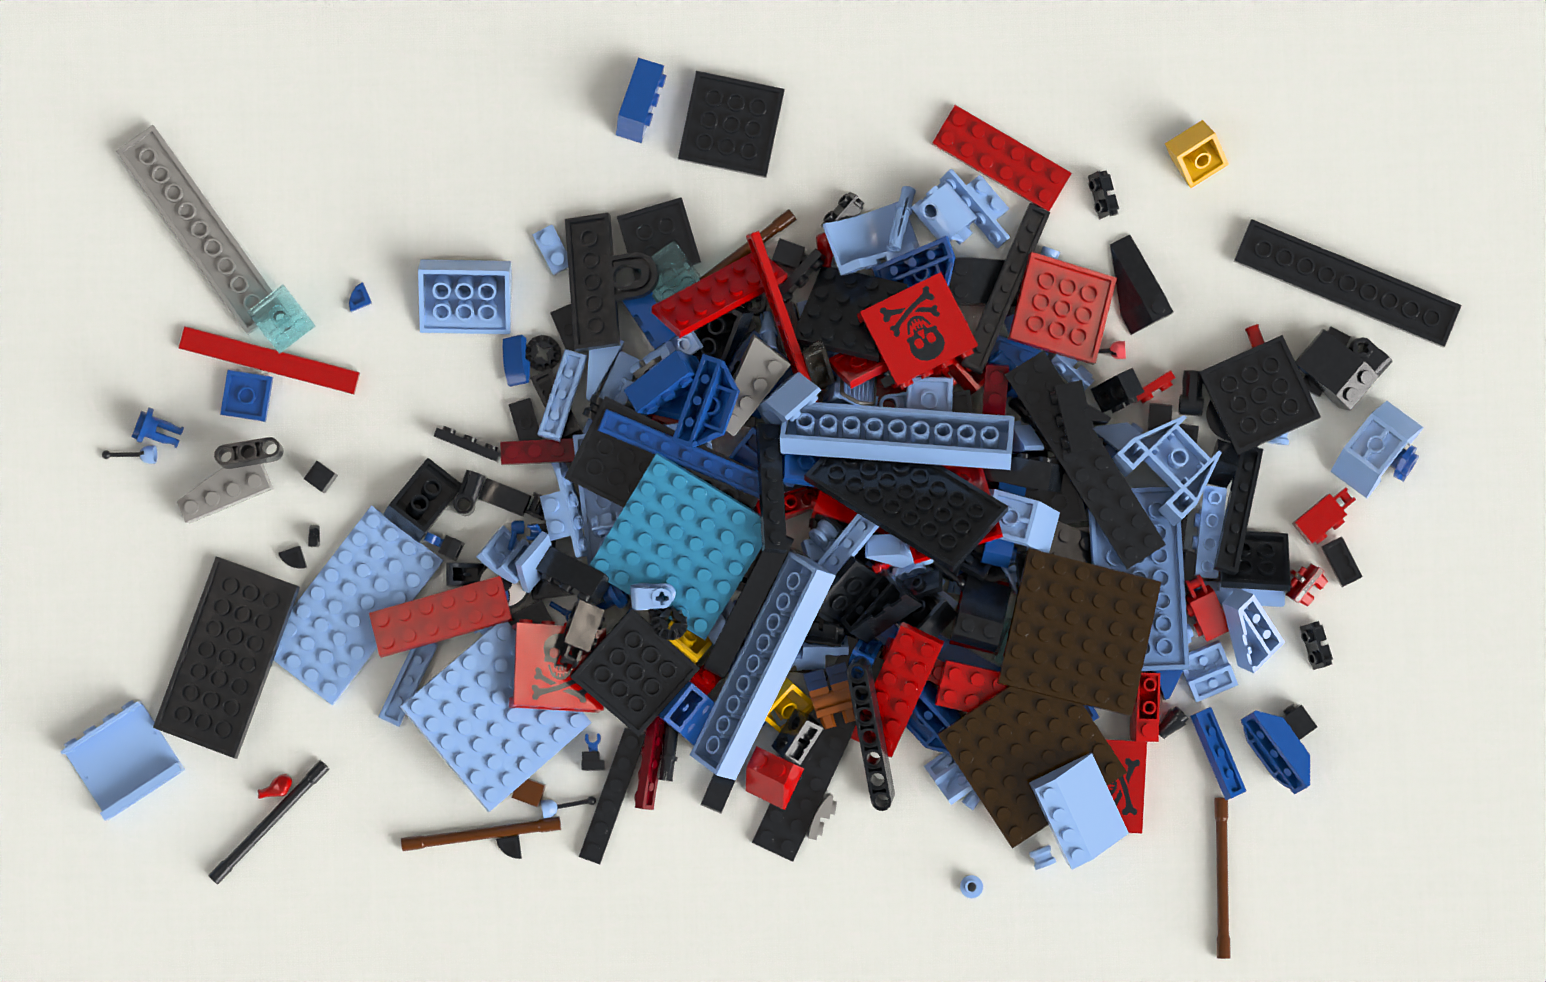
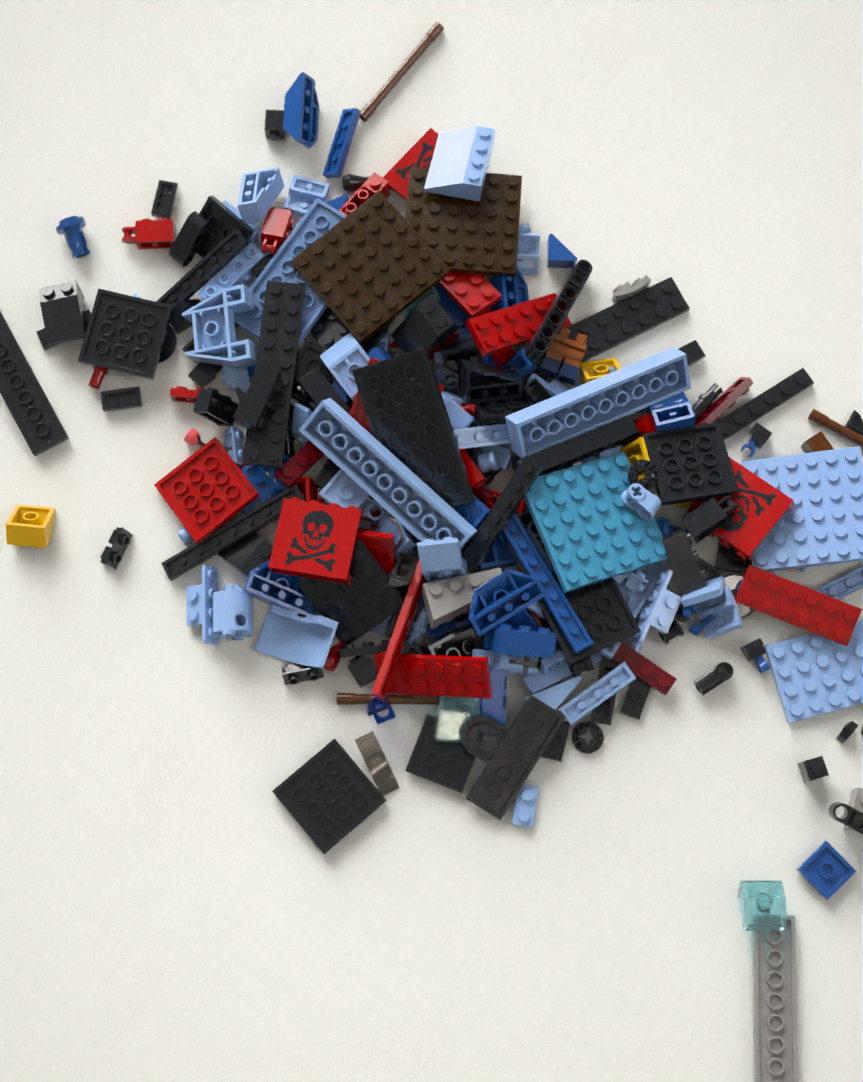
camera: 145 degrees left, 10 degrees down
red tile [179,326,360,395] -> none
blue tile [349,282,372,312] -> none
black slope [383,458,461,543] -> none
light blue slope [418,259,512,334] -> none
black plate [434,426,501,463] -> none
black slope [446,563,484,587] -> none
black slope [478,478,532,517] -> none
blue slope [502,335,530,387] -> none
hinge [541,796,596,818] -> none
blue hand [549,601,572,621] -> none
blue wedge [616,57,667,143] -> none
red slope [746,746,804,810] -> none
black brick [771,708,823,766] -> none
light blue pin [886,186,916,252] -> none
red plate [932,105,1072,211] -> none
light blue plate [960,875,983,898] -> none
light blue wheel [1029,845,1056,870] -> none
black wedge [1110,235,1174,335] -> none
black piece [1178,370,1204,416] -> none
red hips [1285,563,1328,607] -> none
black hinge [1300,621,1333,670] -> none
light blue slope [1331,401,1423,499] -> none
black piece [1349,337,1393,378] -> none
none -> black plate [101,386,142,412]
none -> black beam [169,211,211,267]
none -> clear smoke slope [355,731,400,796]
none -> clear blue bracket [367,696,396,724]
none -> blue slope [547,233,578,268]

